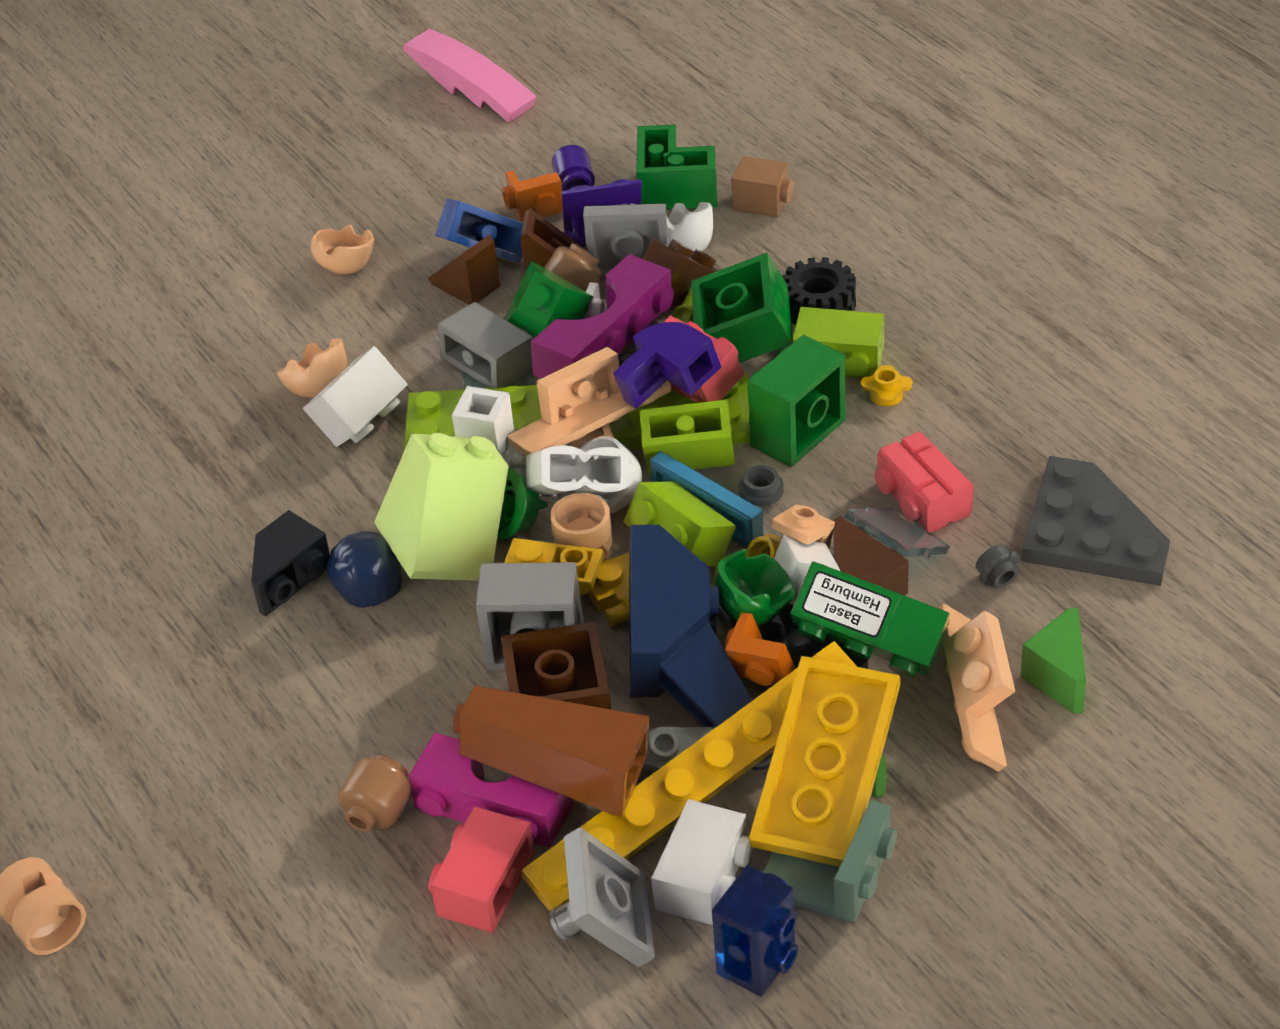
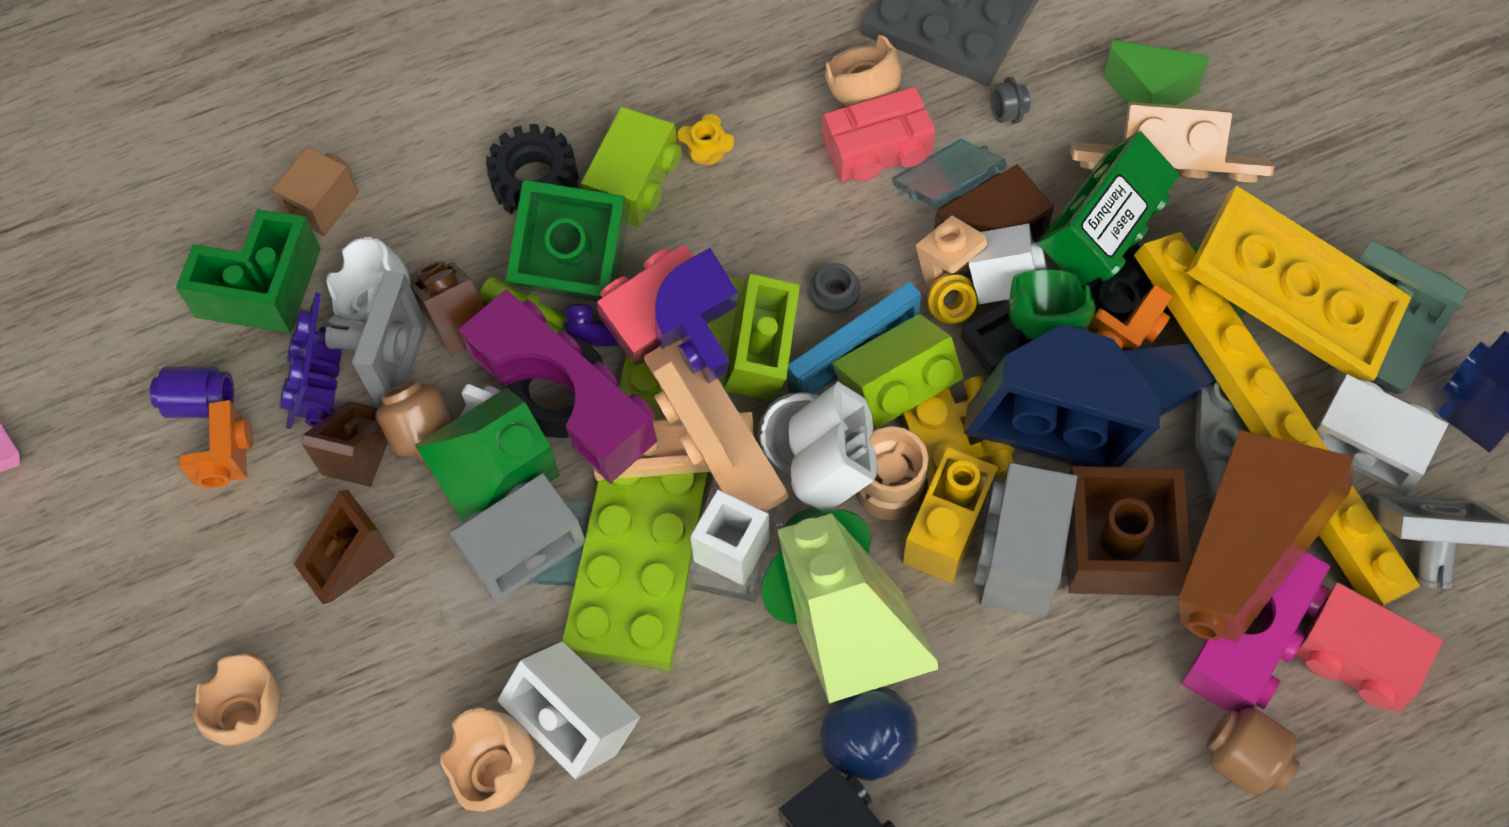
camera: 80 degrees left, 20 degrees up
blue slope [435,198,523,264] -> none
green brick [747,334,846,468] -> none
none -> light nougat hair [825,35,903,107]

